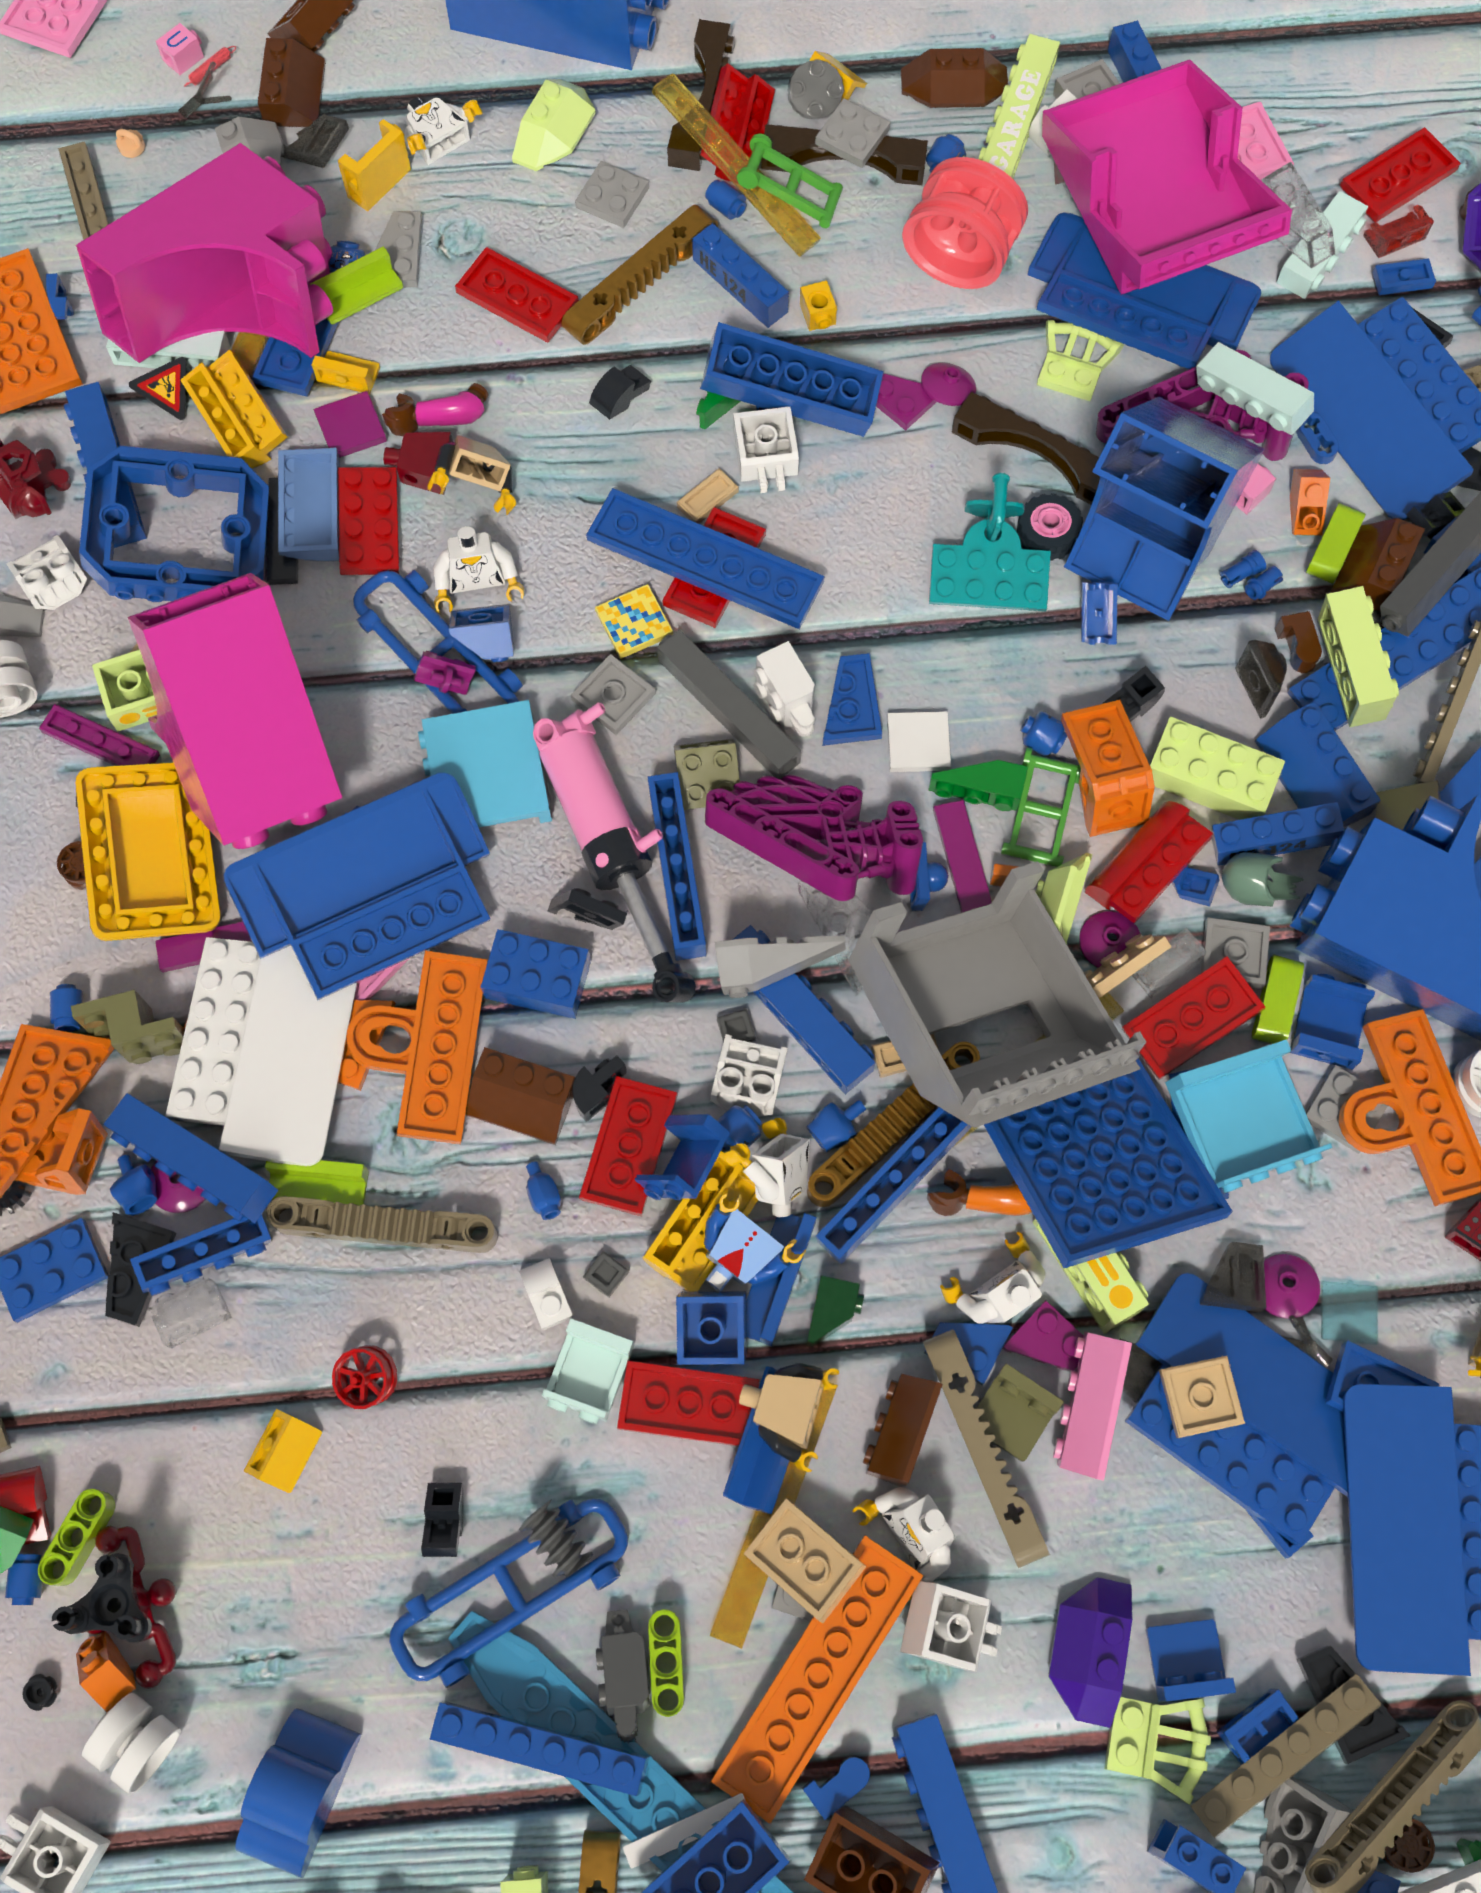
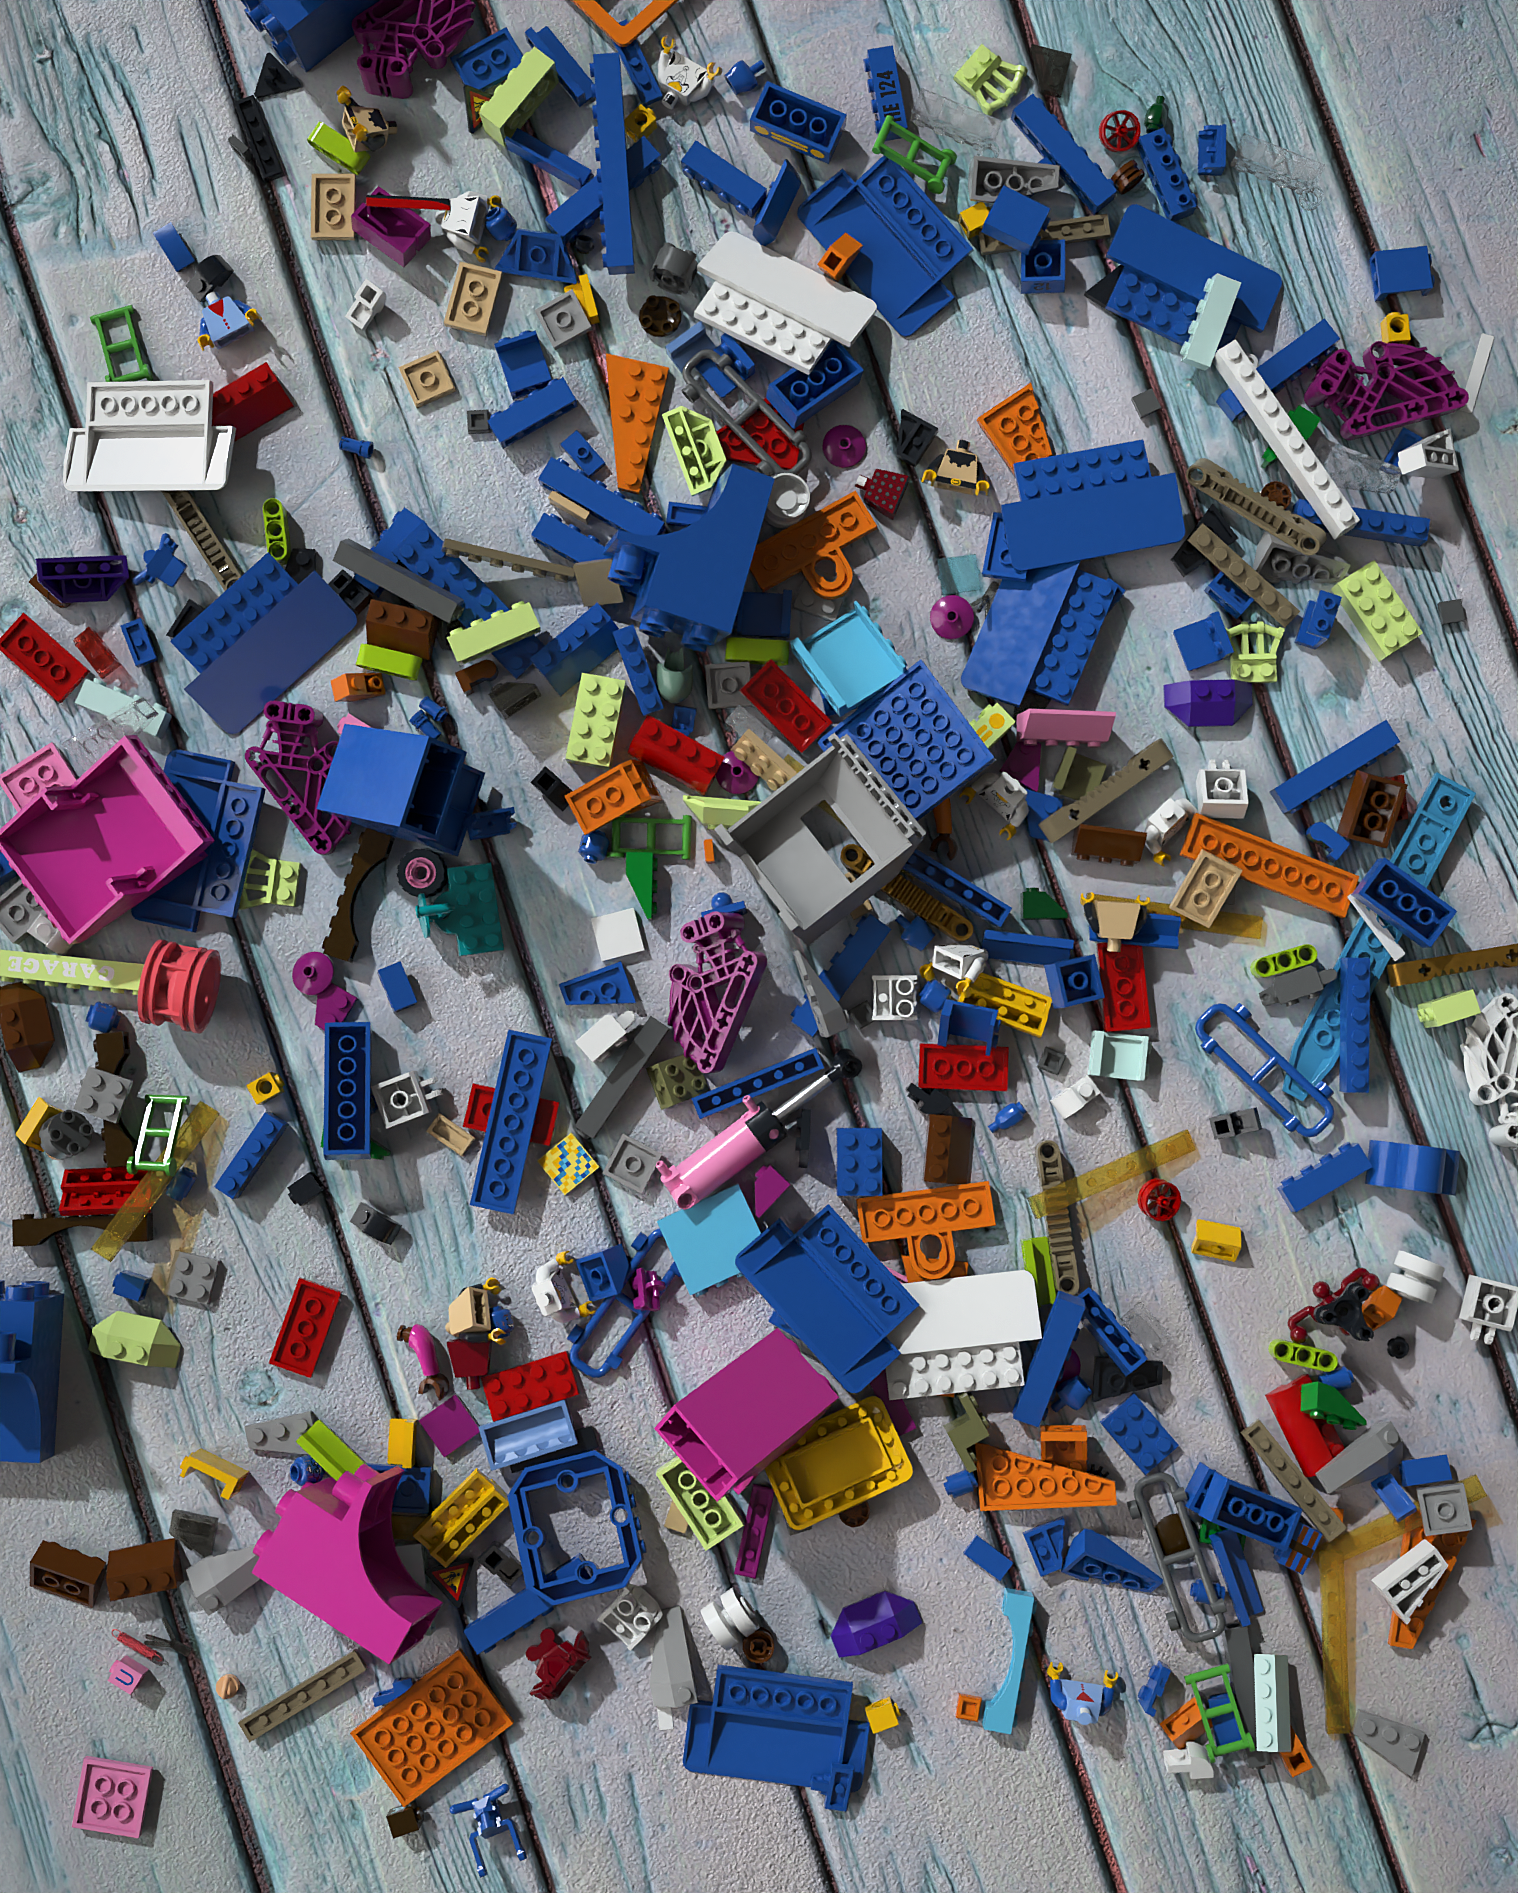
camera: 100 degrees left, 15 degrees up
white torso [404,98,483,165] -> none
dark grey piece [519,1499,593,1578] -> none
pearl gold gear [561,205,719,345] -> none
torso [704,1188,806,1292] -> none
magenta tile [933,800,992,913] -> none
tan tile [1159,1356,1245,1439] -> none
light aqua brick [1196,342,1314,435] -> none
clear smoke wing [1200,1242,1266,1312] -> none
blue beam [1296,412,1339,464] -> none
none -> blue brick [112,1270,152,1302]
none -> black brick [287,1171,326,1206]
none -> blue hinge [377,961,417,1013]
none -> black brick [478,1541,523,1586]
none -> blue head [488,1305,514,1339]
none -> magenta slope [755,1164,790,1218]
none -> clear yellow tile [1027,1129,1196,1219]
none -> blue brick [1277,1142,1372,1212]

